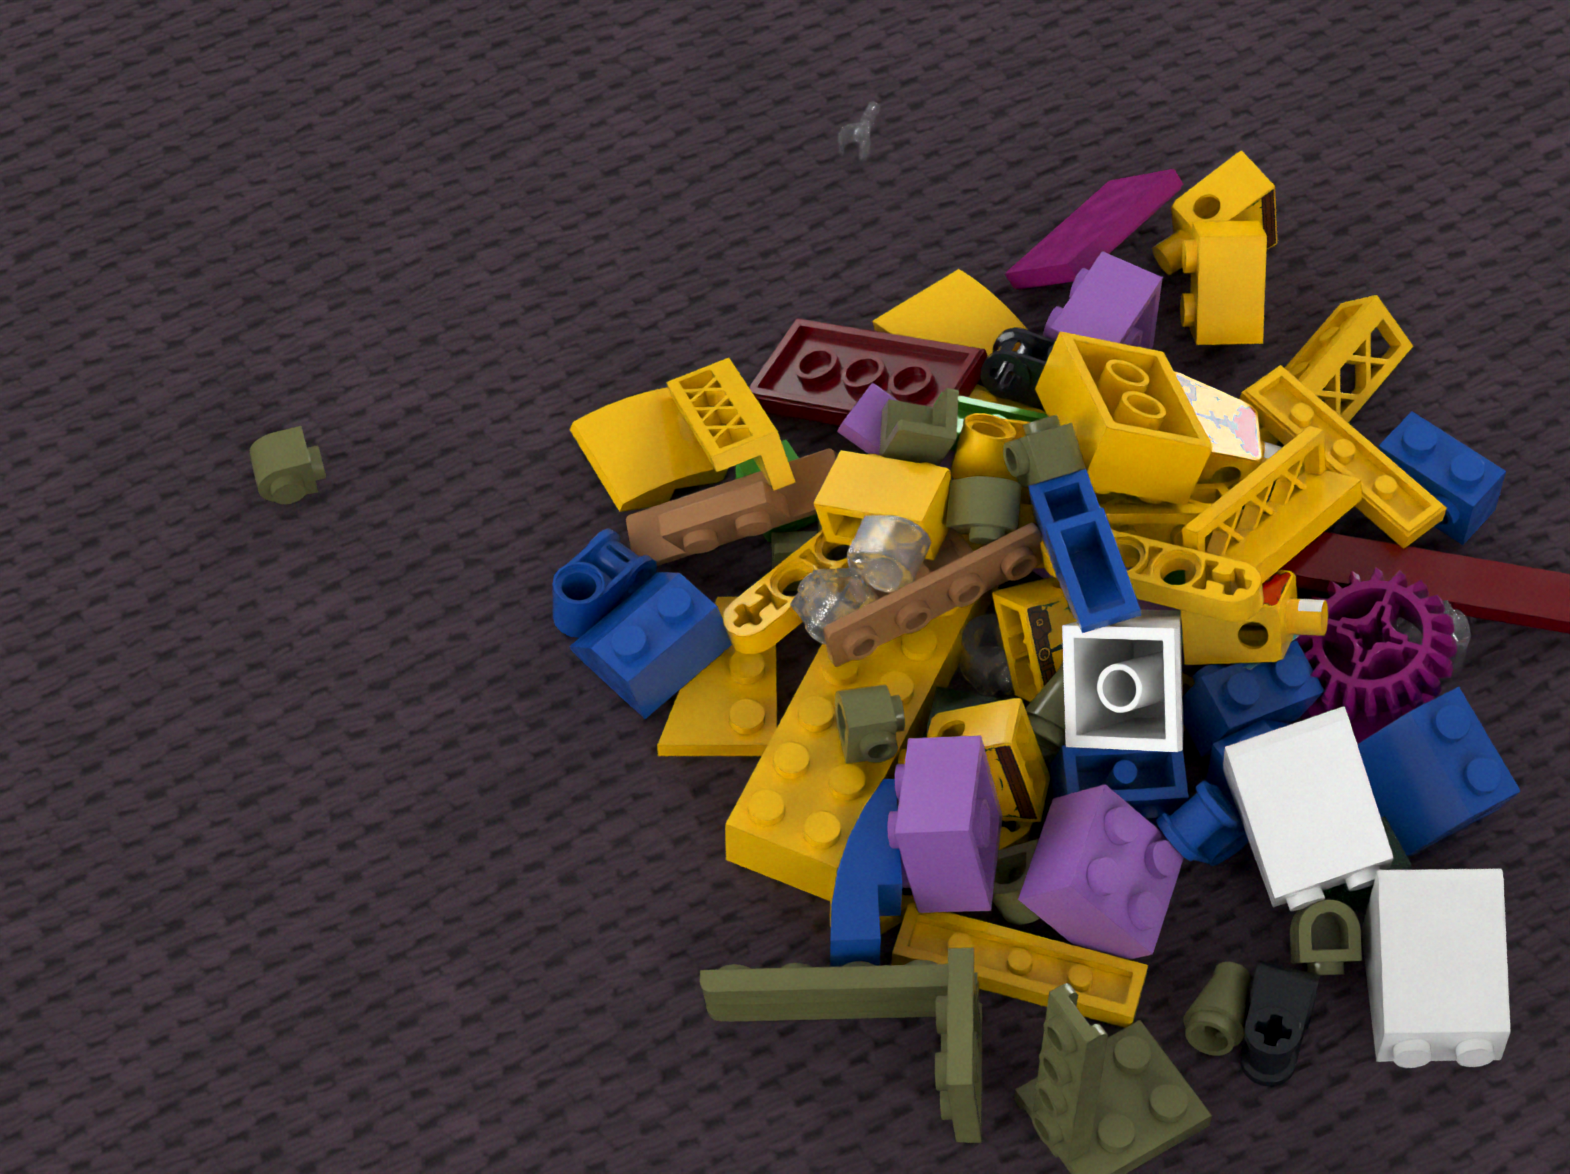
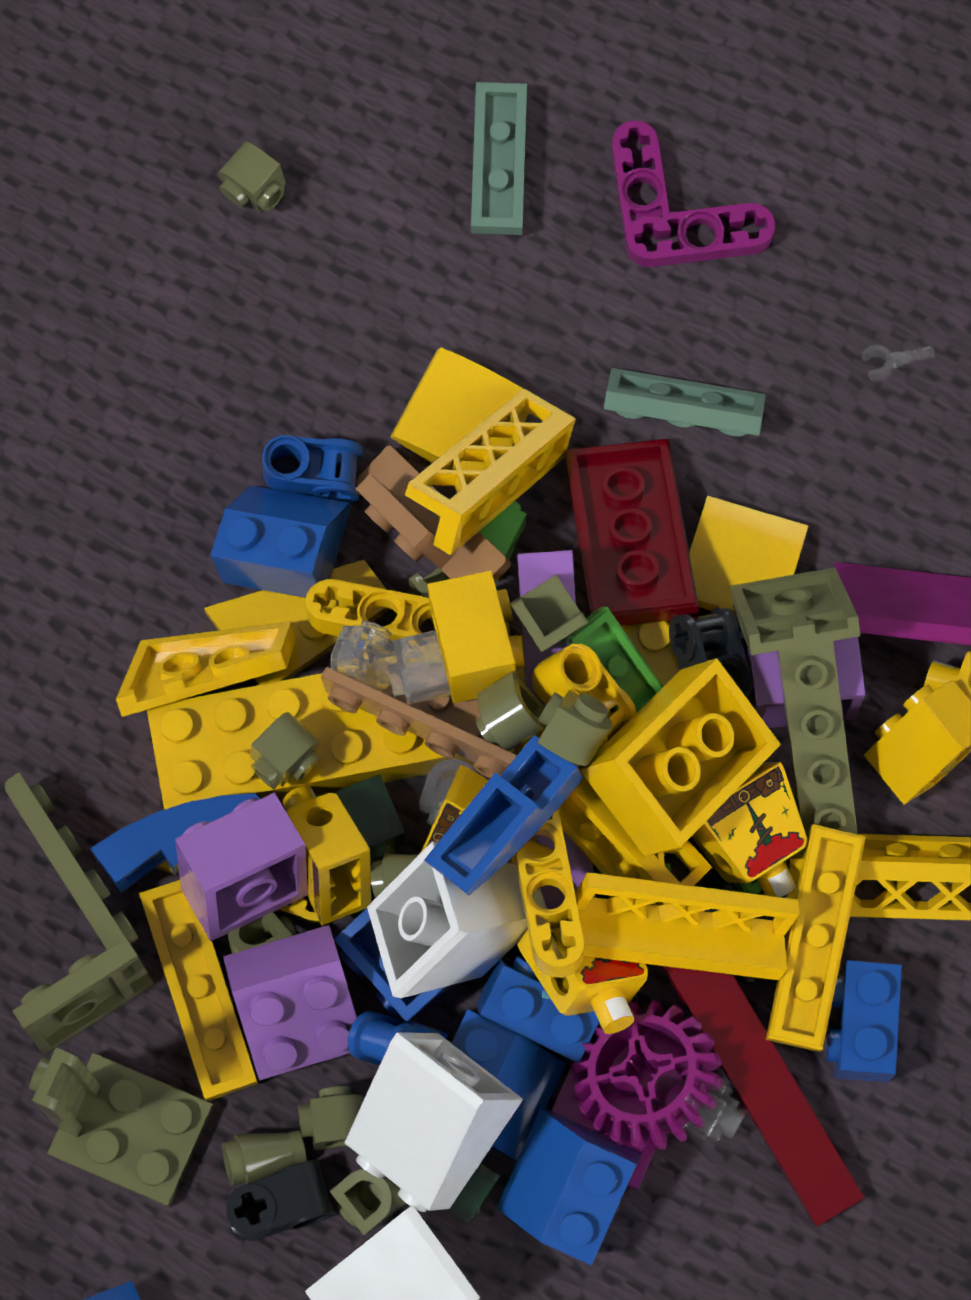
camera: 55 degrees right, 20 degrees up
none -> yellow wing [116,621,297,717]
none -> olive plate [298,1086,364,1151]
none -> sand green plate [471,82,527,235]
none -> sand green plate [604,368,766,436]
none -> magenta beam [612,120,775,267]
none -> olive bracket [729,567,860,838]

